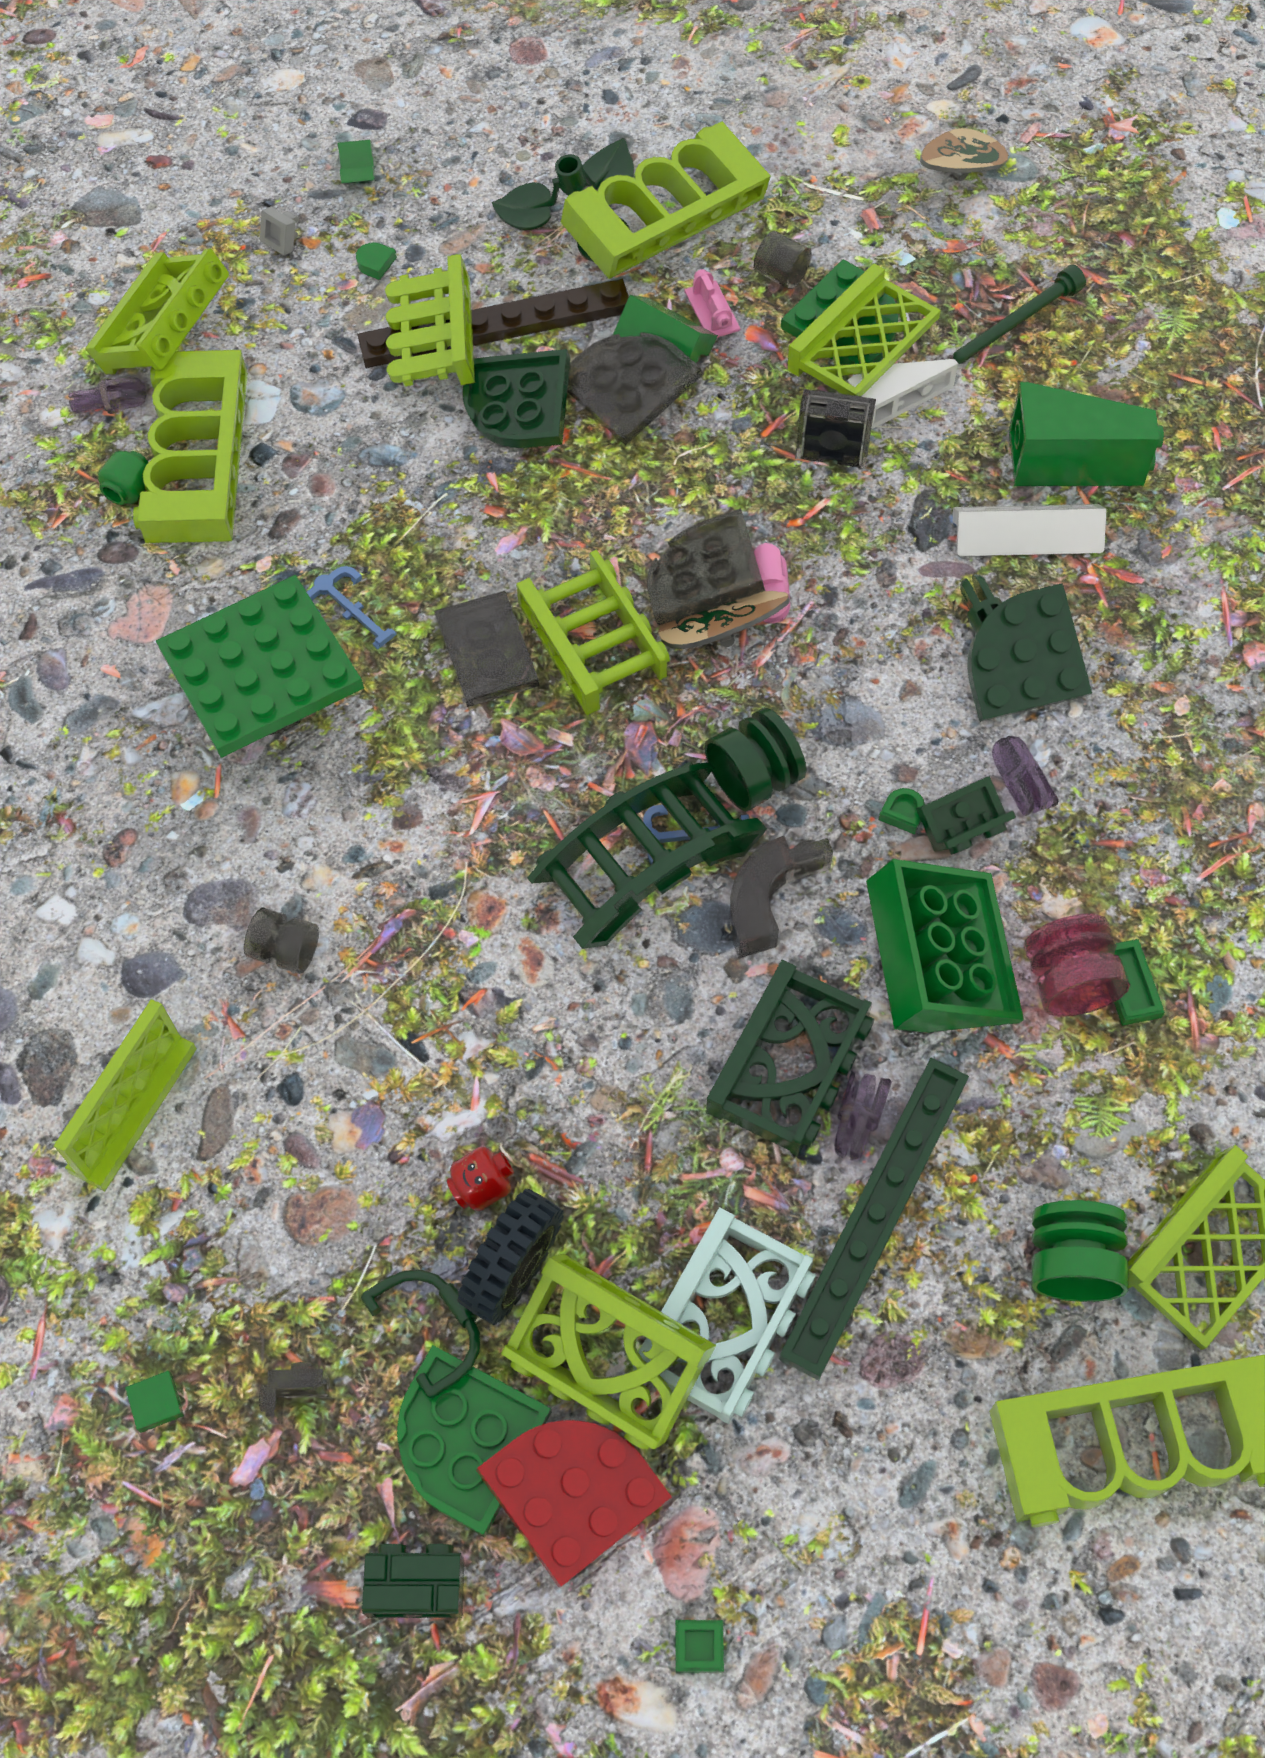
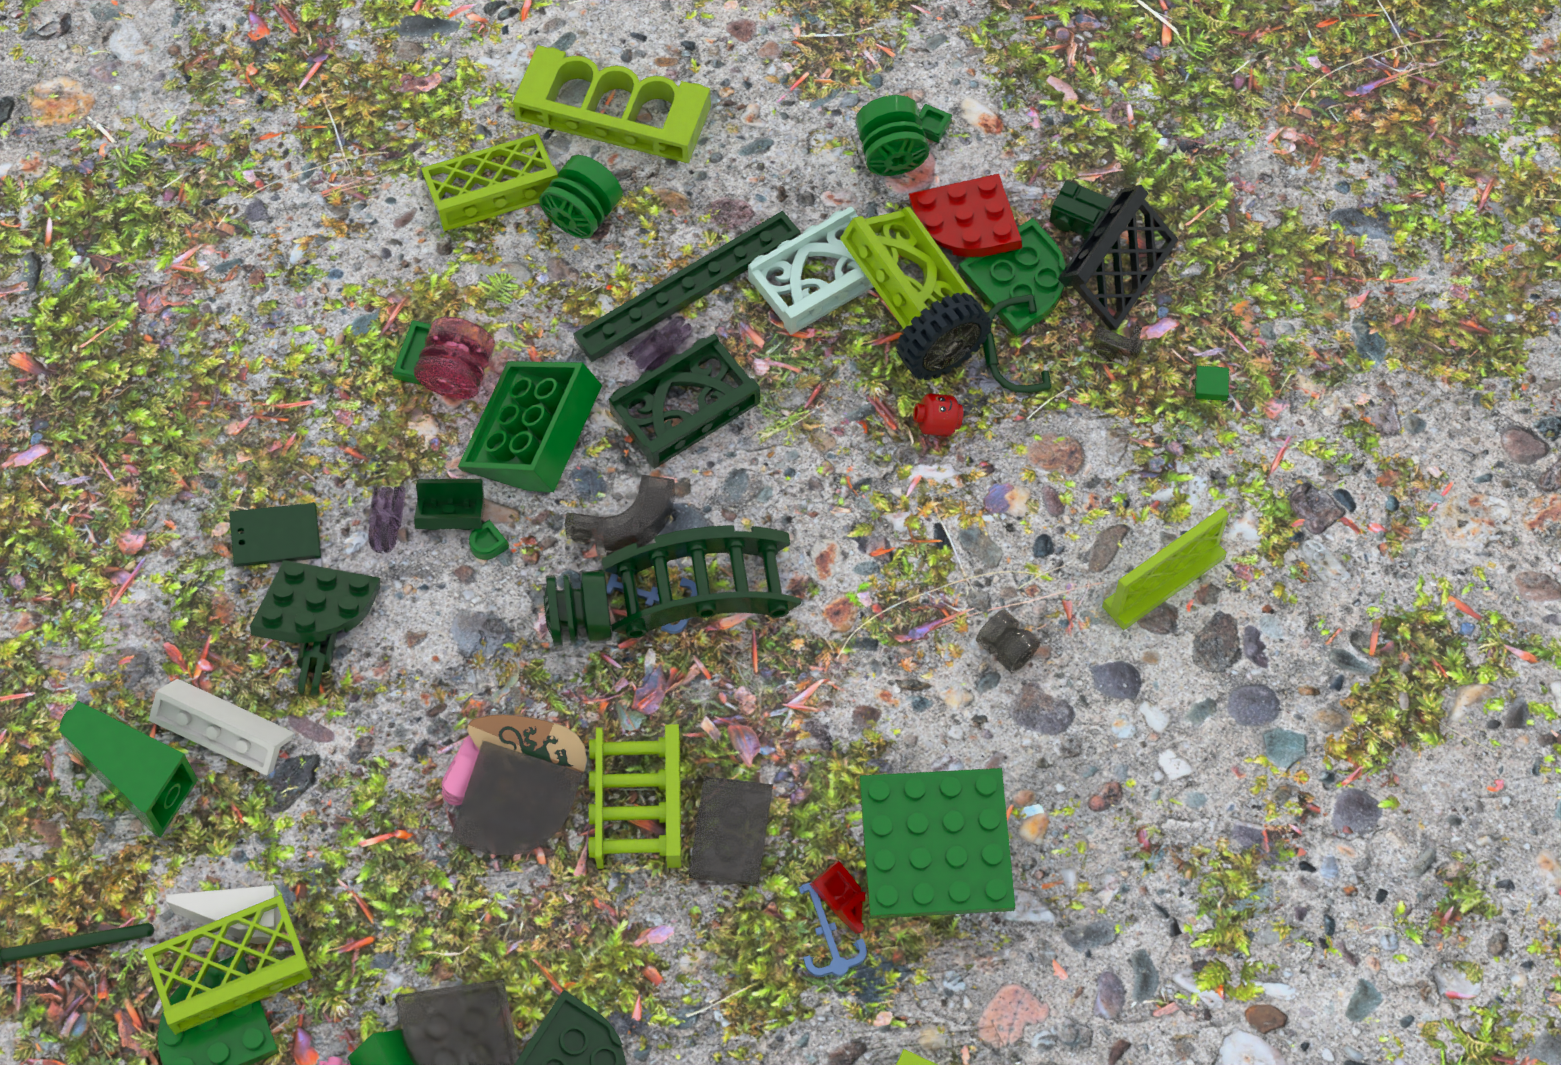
camera: 155 degrees left, 0 degrees up
piece [795,389,876,469] -> none
none -> dark green container [229,502,321,567]
none -> red slope [810,861,866,934]
none -> green wheel [855,95,930,176]
none -> black fence [1058,185,1178,330]

